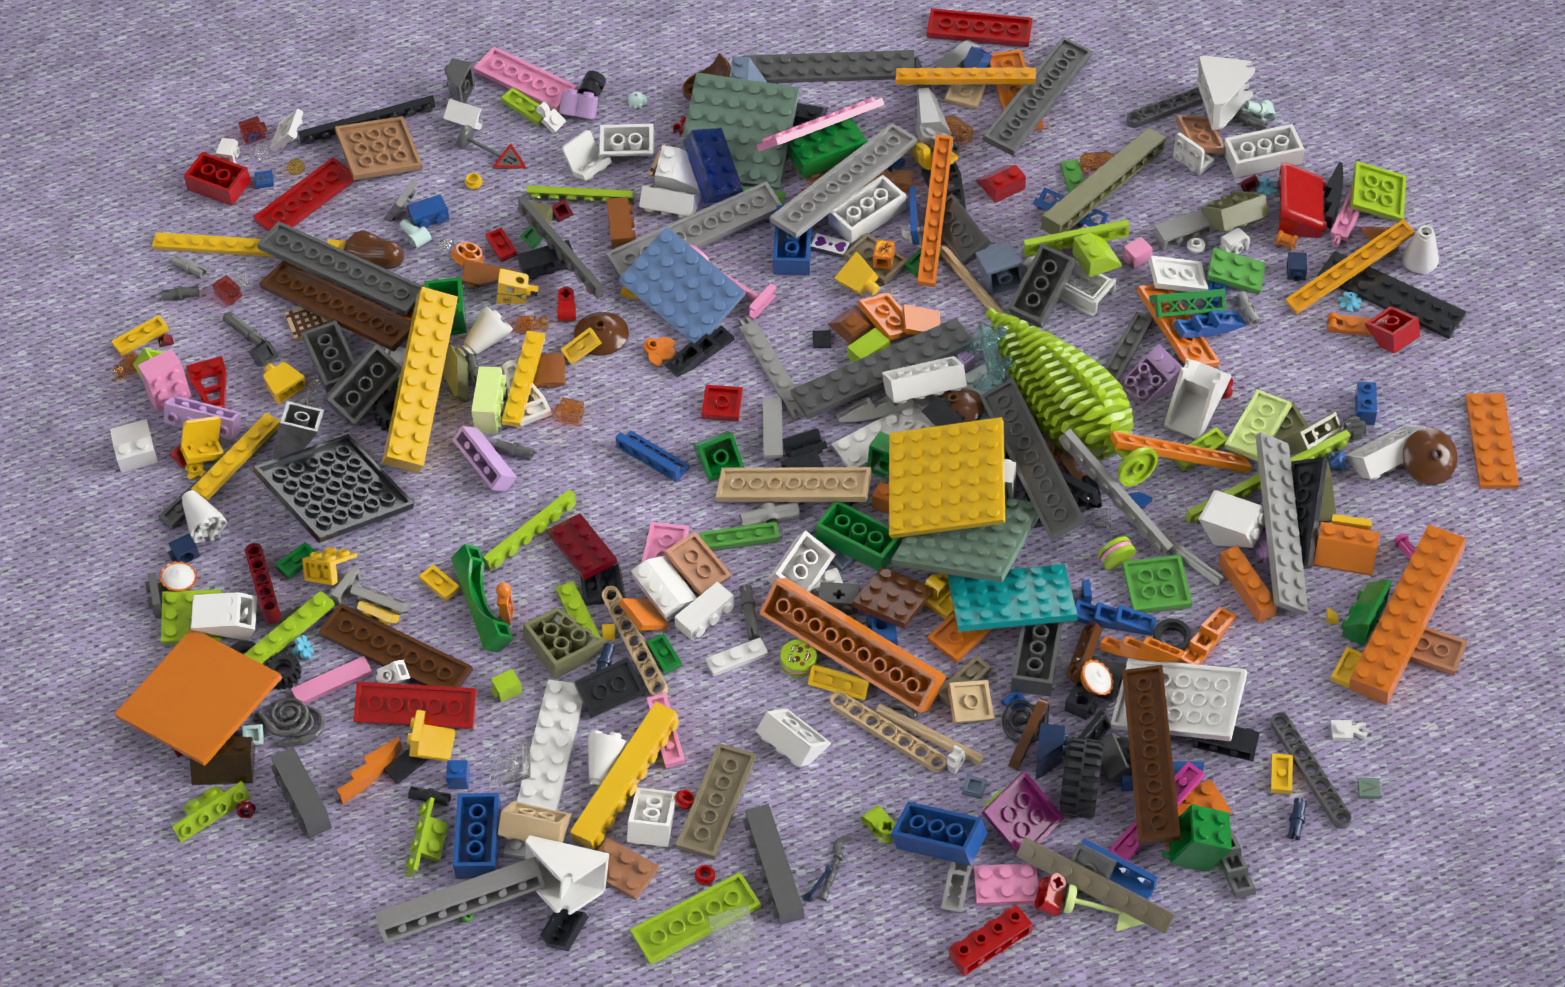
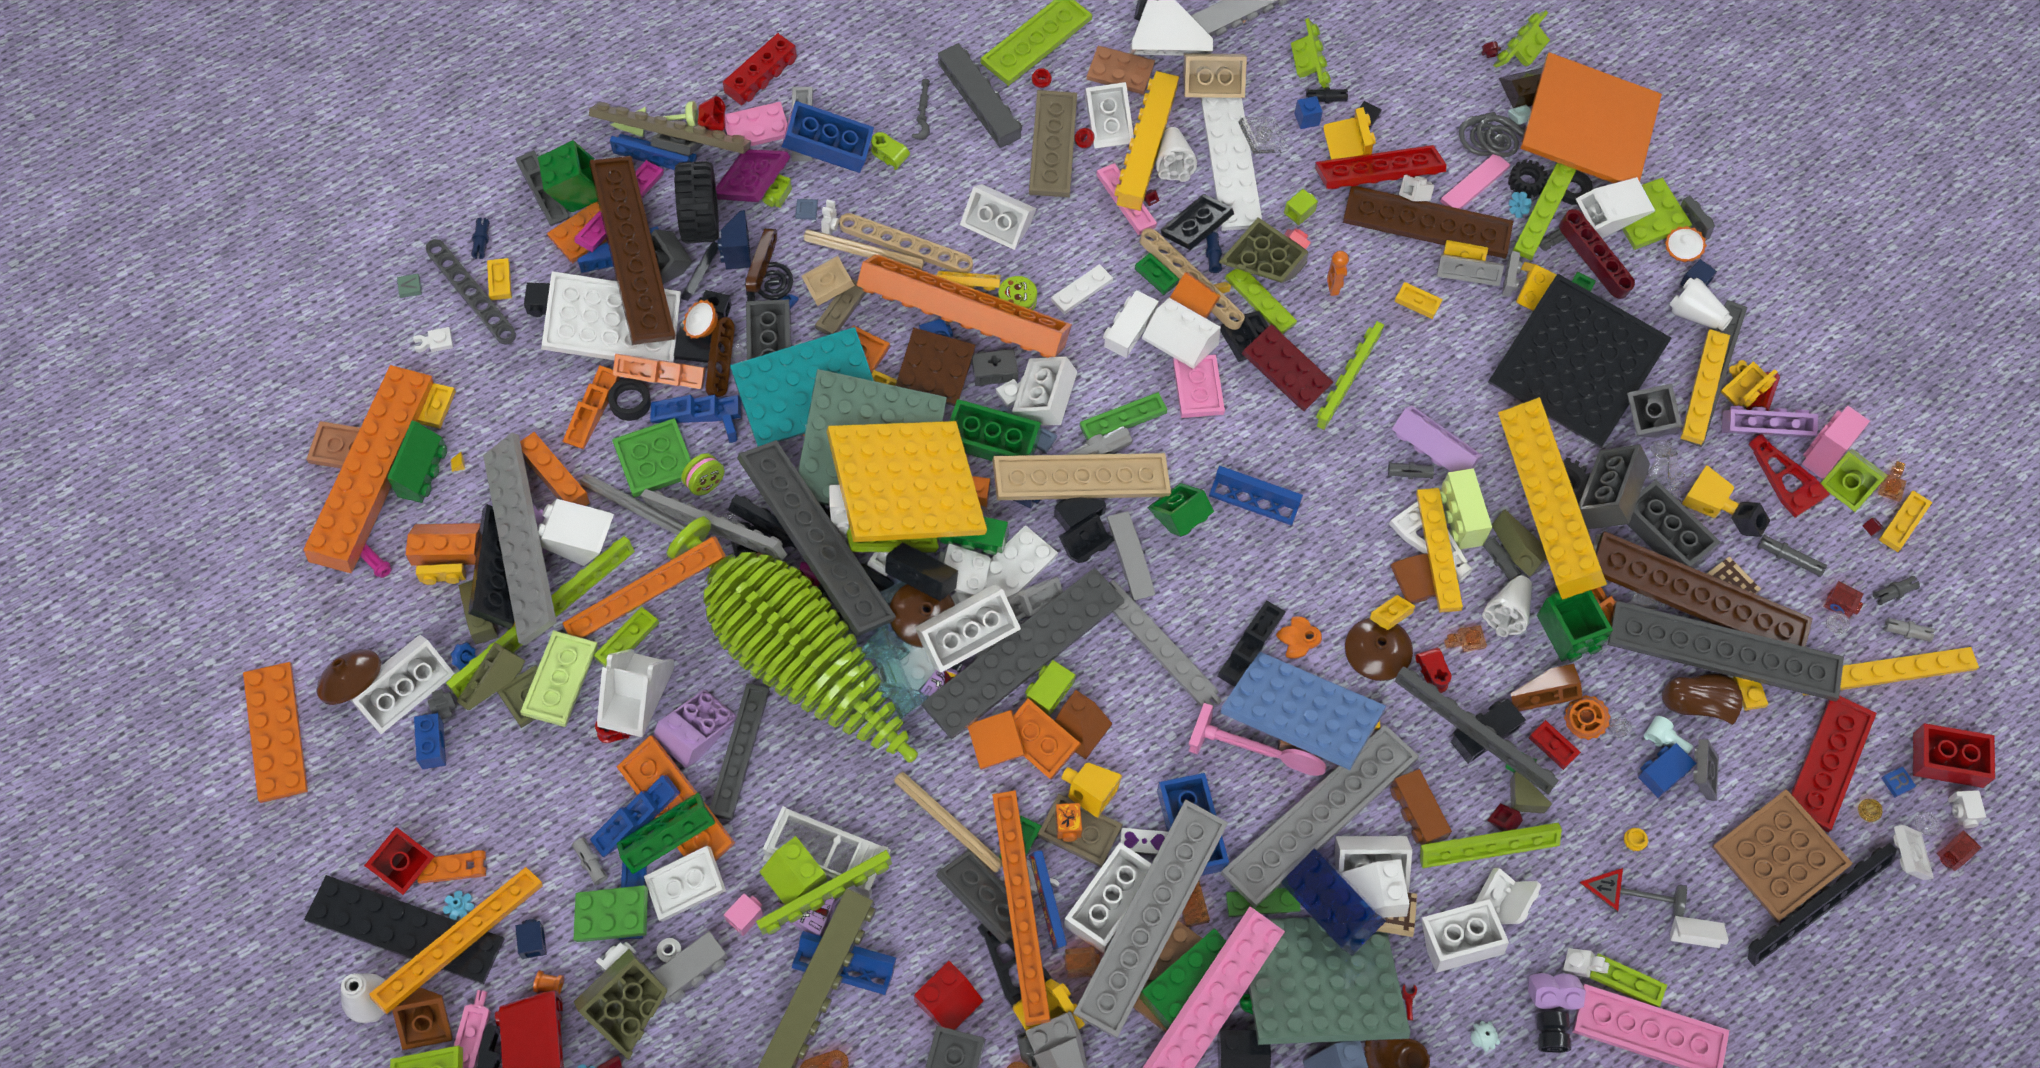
camera: 160 degrees right, 10 degrees up
white slope [110,419,158,473] -> none
dark grey brick [270,746,332,839] -> none
orange slope [336,737,403,804] -> none
dark grey slope [445,58,475,104] -> none
green arch [451,544,513,652] -> none
blue brick [453,793,501,878] -> none
yellow torso [496,269,539,304] -> none
clear orange brick [555,397,585,426] -> none
nougat plate [664,531,732,596] -> none
red plate [701,385,743,421] -> none
clear plate [707,904,761,958] -> none
dark grey pin [739,584,760,640] -> none
dark blue hinge [803,865,833,902] -> none
black tile [813,330,831,349] -> none
sand blue slope [975,242,1024,294] -> none
dark grey brick [1008,243,1076,328] -> none
bright green plate [1060,159,1084,193] -> none
none -> coral plate [1284,228,1311,249]

